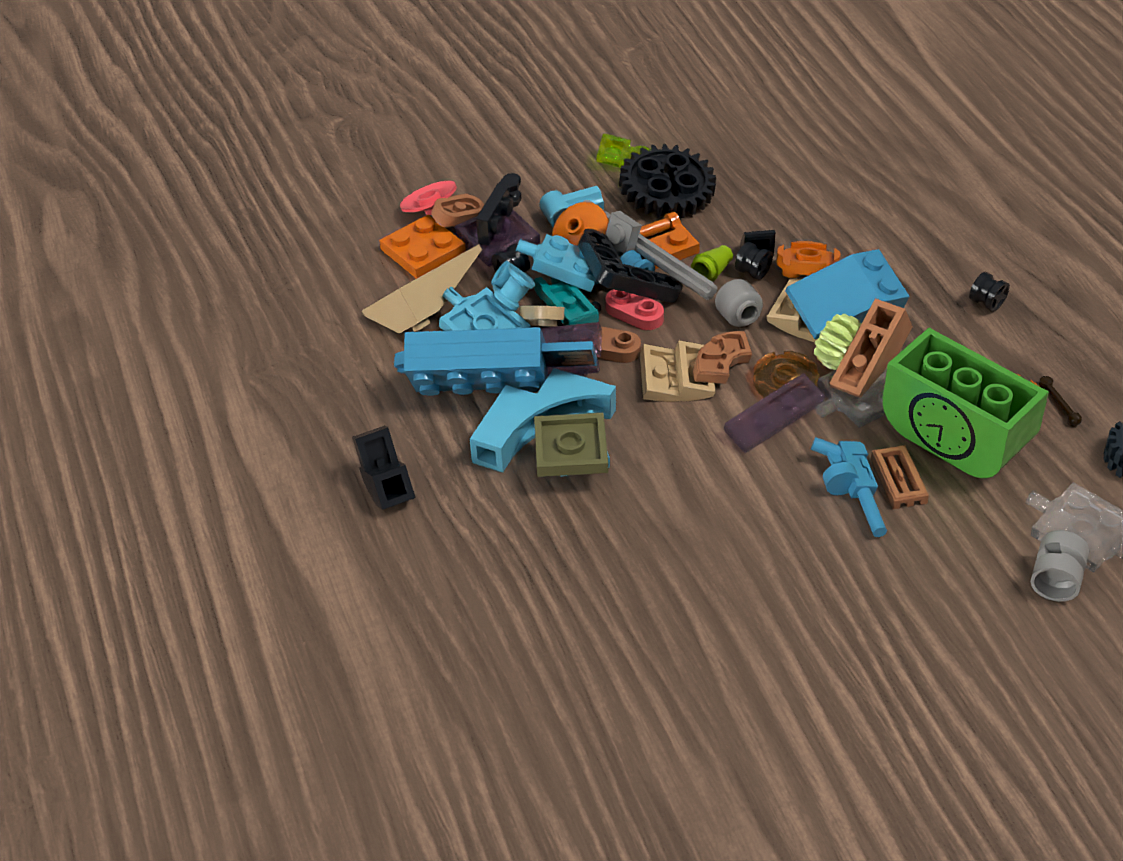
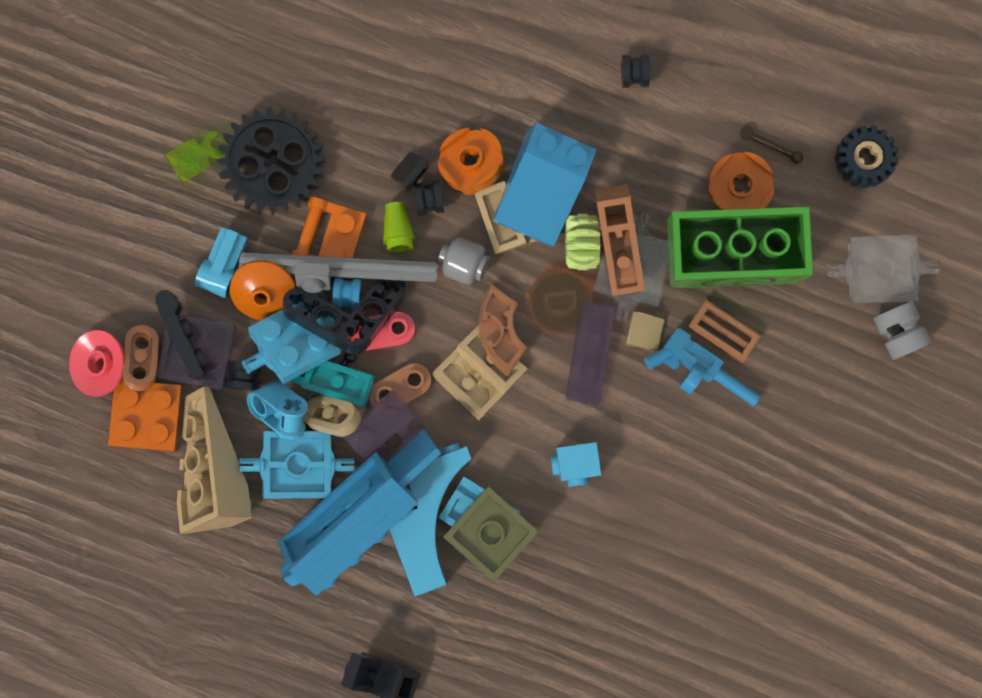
camera: 50 degrees left, 40 degrees up
none -> medium azure brick [550,442,601,487]
none -> tan slope [625,311,665,352]

